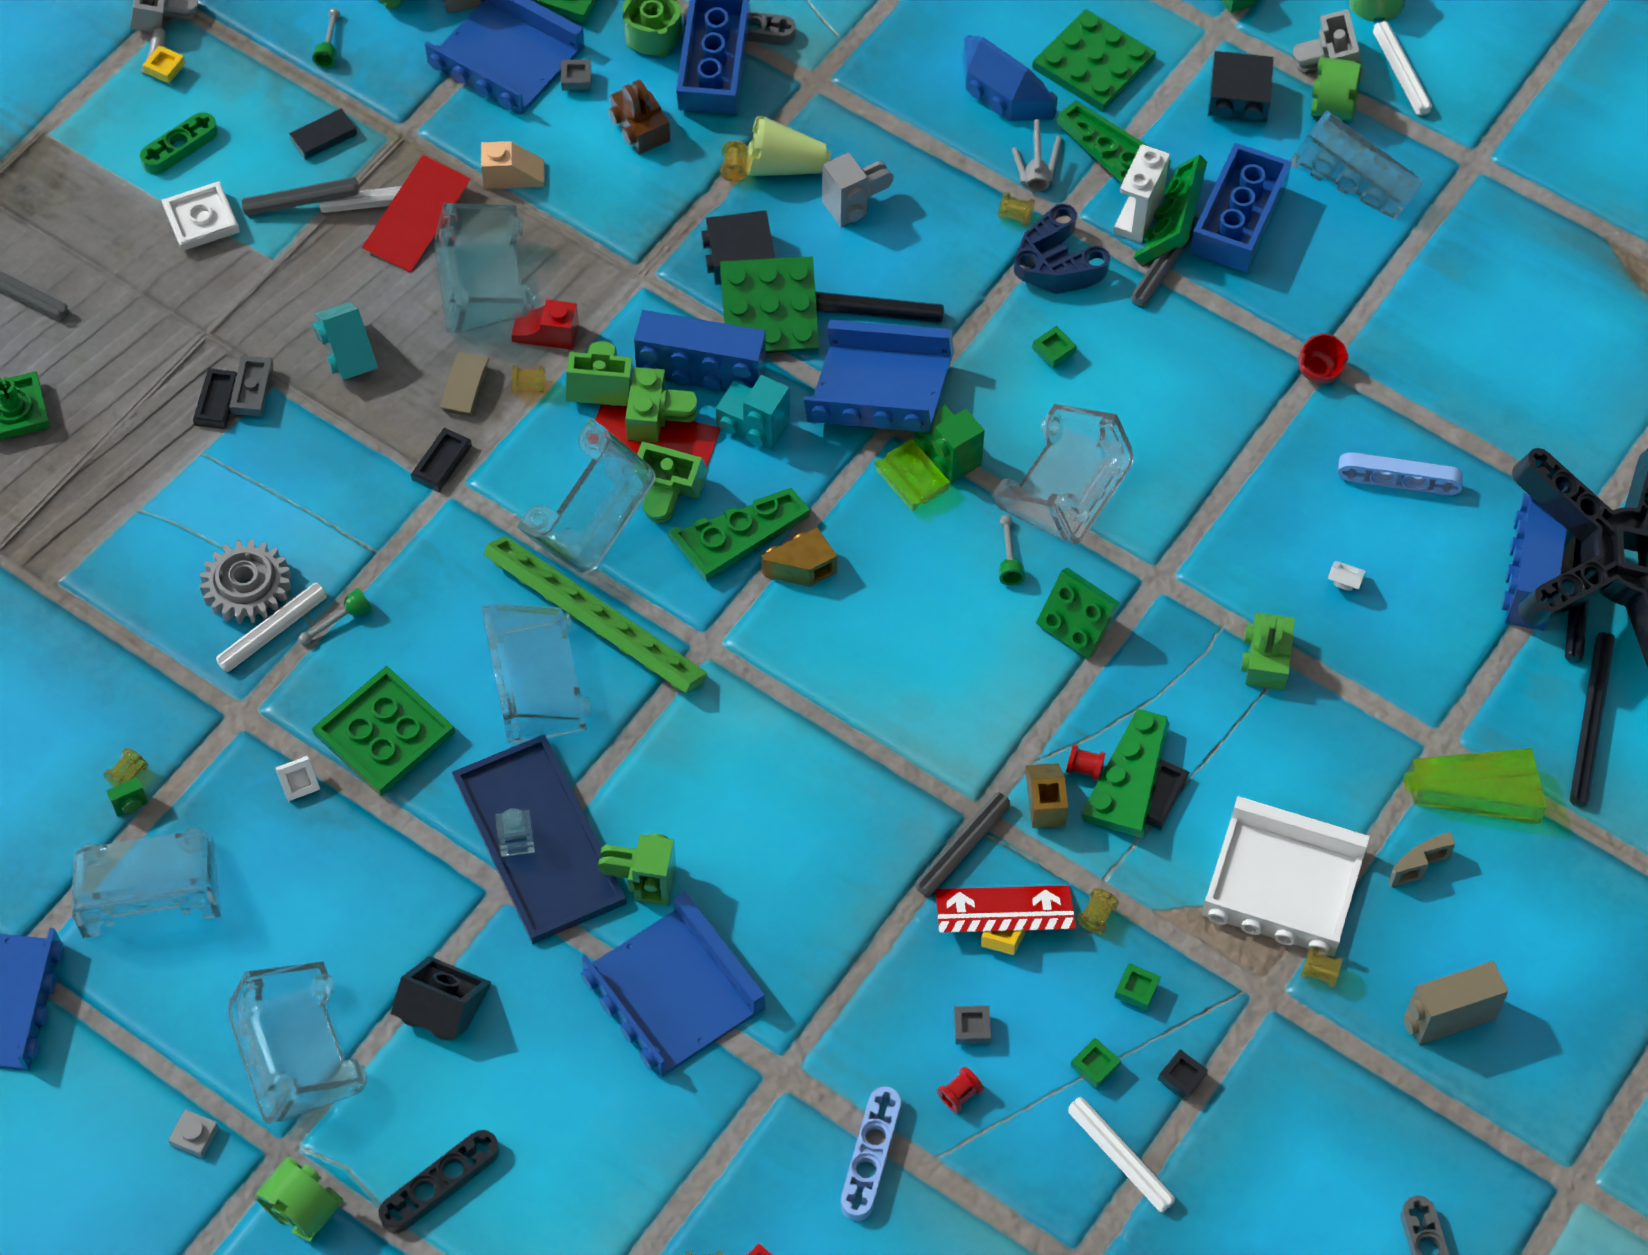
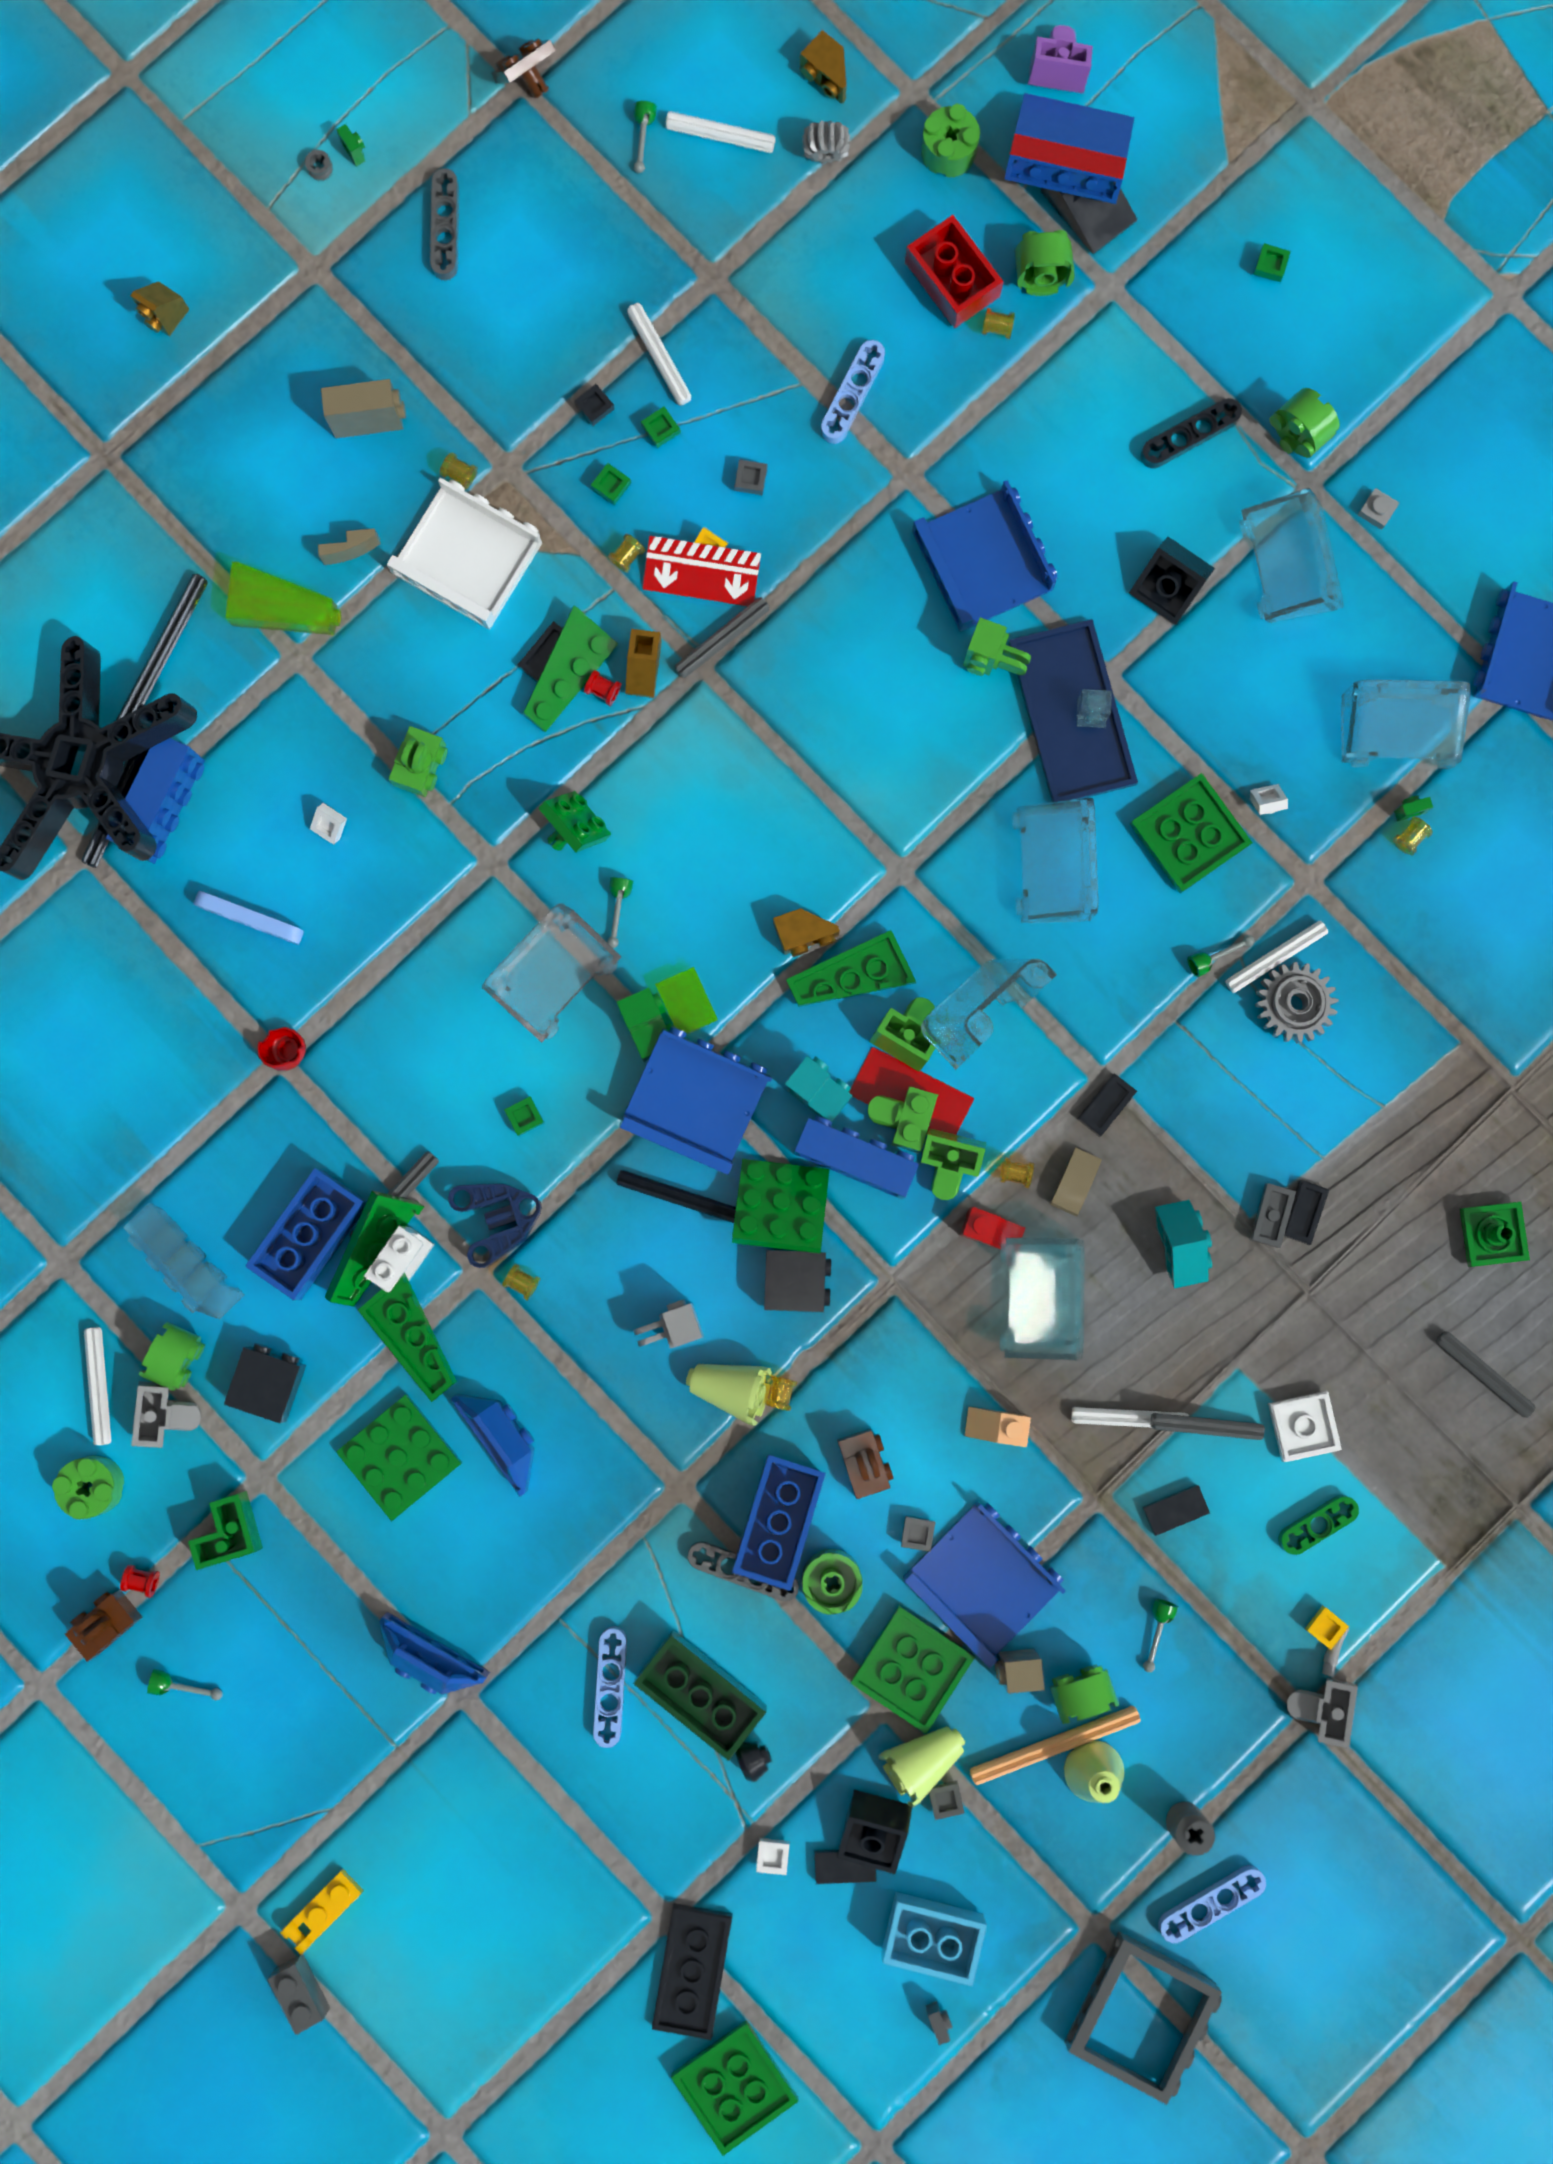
camera: 170 degrees left, 25 degrees up
red sticker [362,155,471,272] -> none
bright green plate [483,536,708,693] -> none
red bush [937,1066,984,1114] -> none
light grey plant [1012,119,1062,192] -> none

